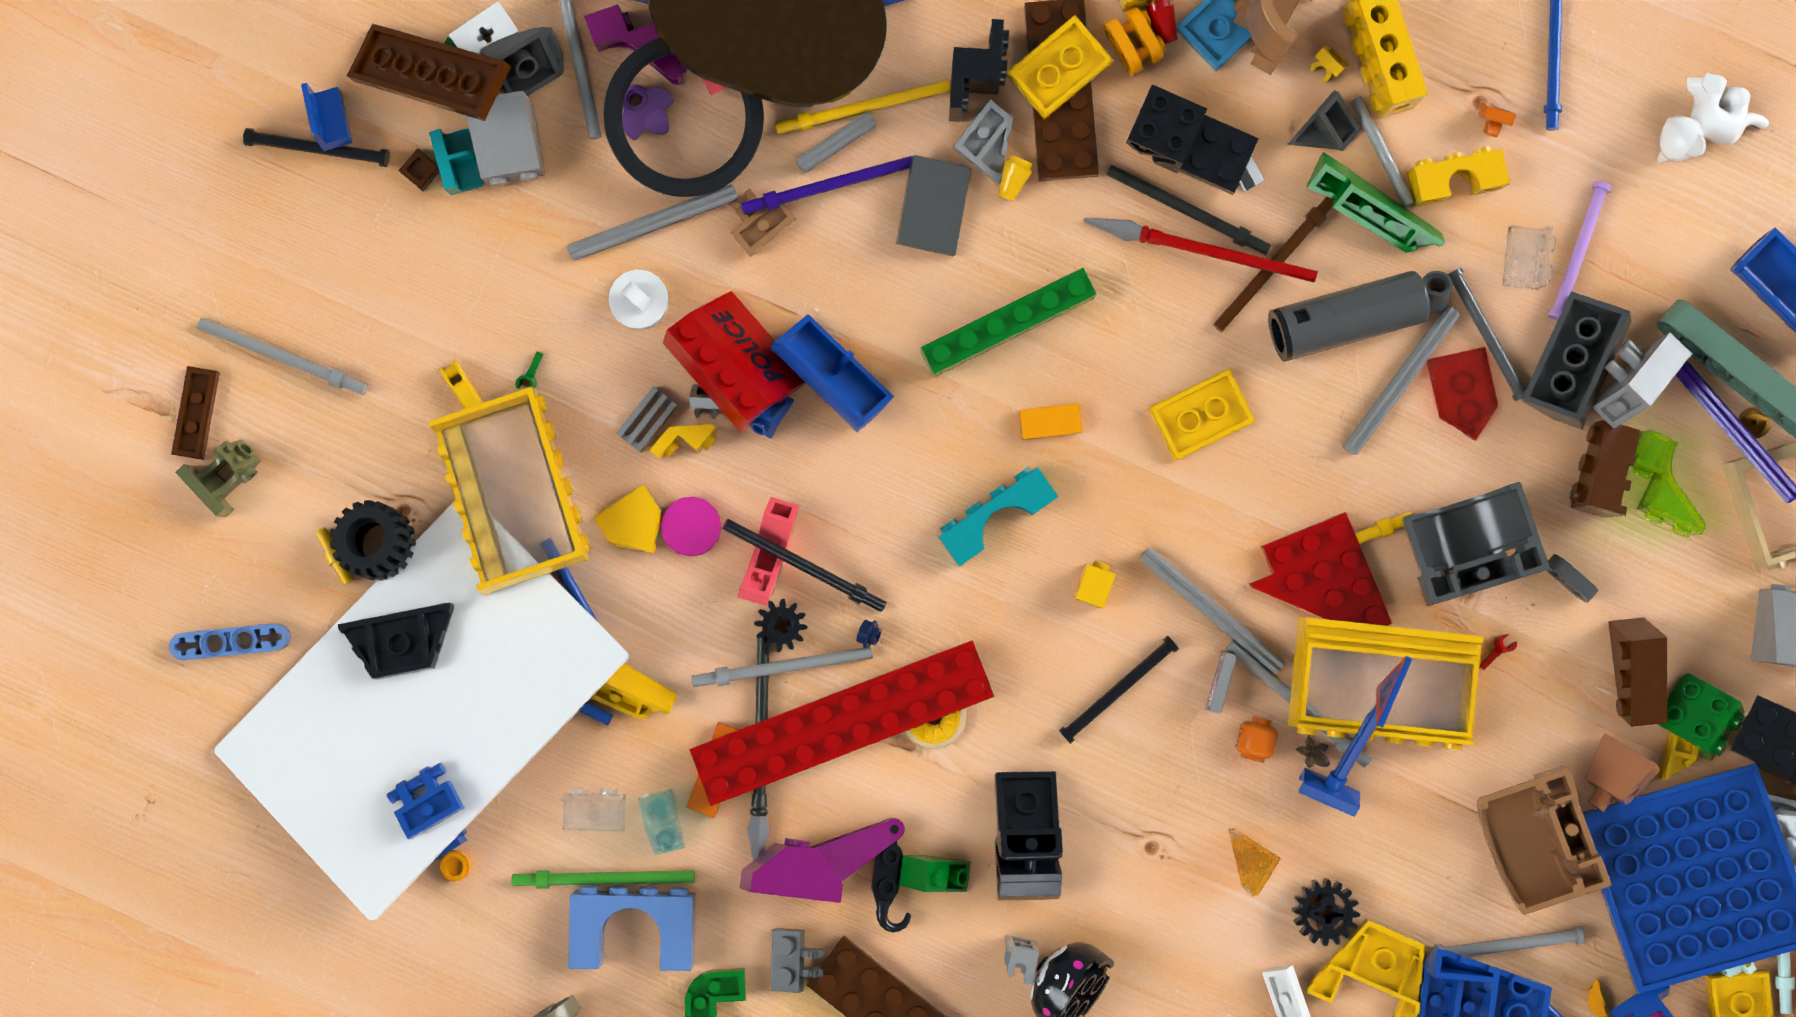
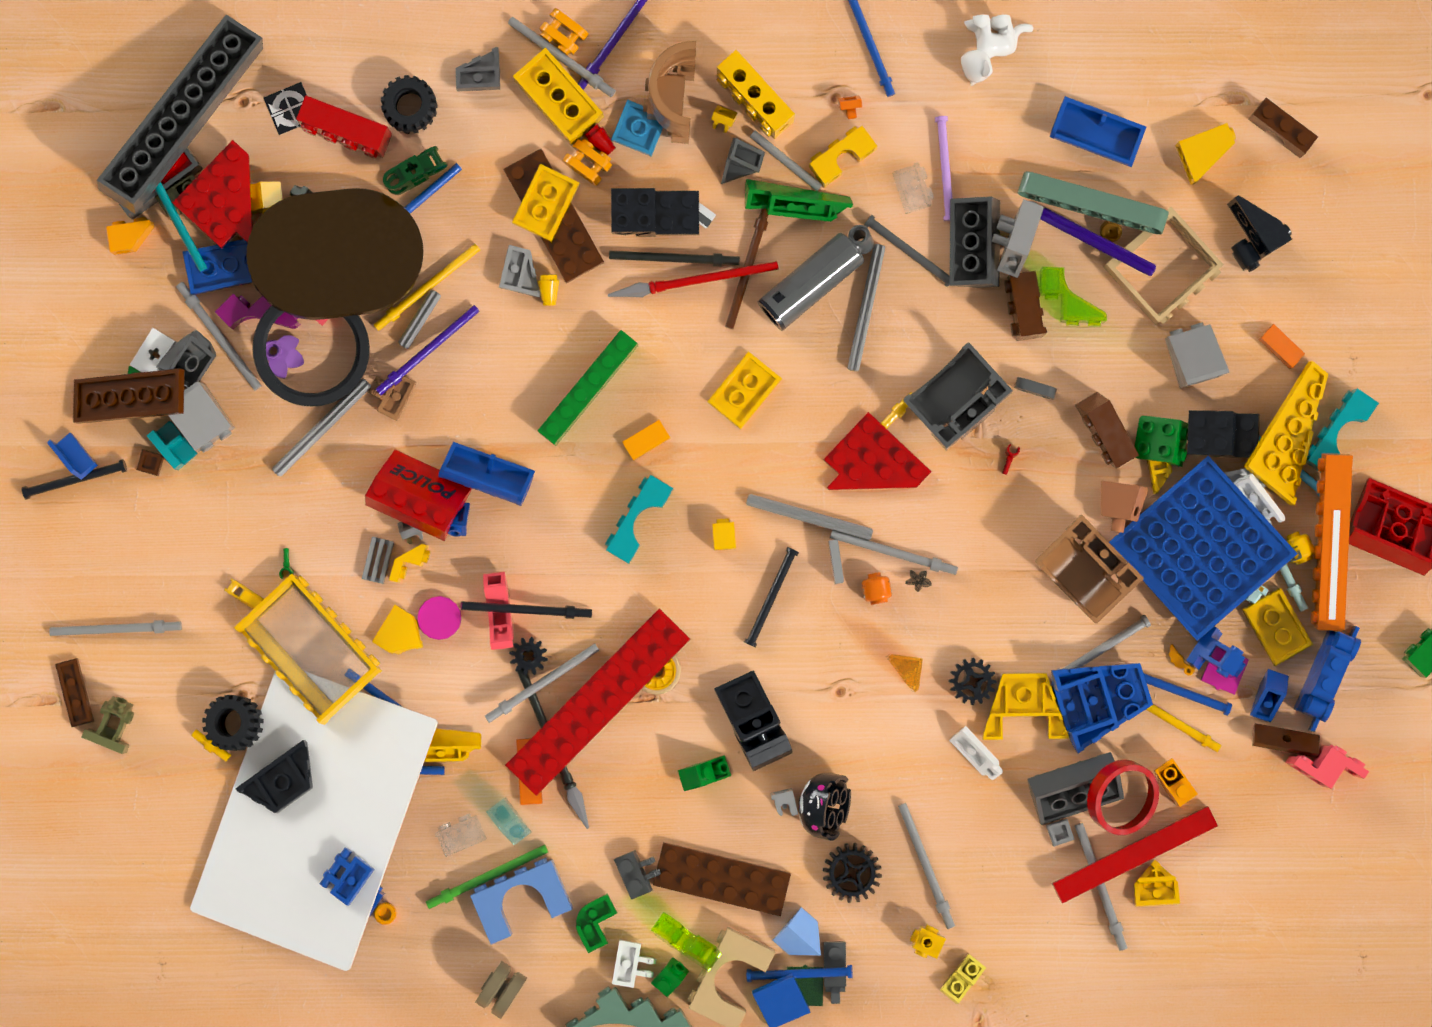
camera: 25 degrees left, 0 degrees up
medium blue beam [169,624,291,660] -> none
white tile [608,269,669,329] -> none
magenta slope [739,818,911,933] -> none
dark blue plate [856,620,882,649] -> none
dark grey tile [896,155,971,257] -> none
black bracket [949,19,1009,122] -> none
window [1288,617,1484,750] -> none
blue piece [1298,656,1412,817] -> none
clear red tile [1426,347,1498,441] -> none

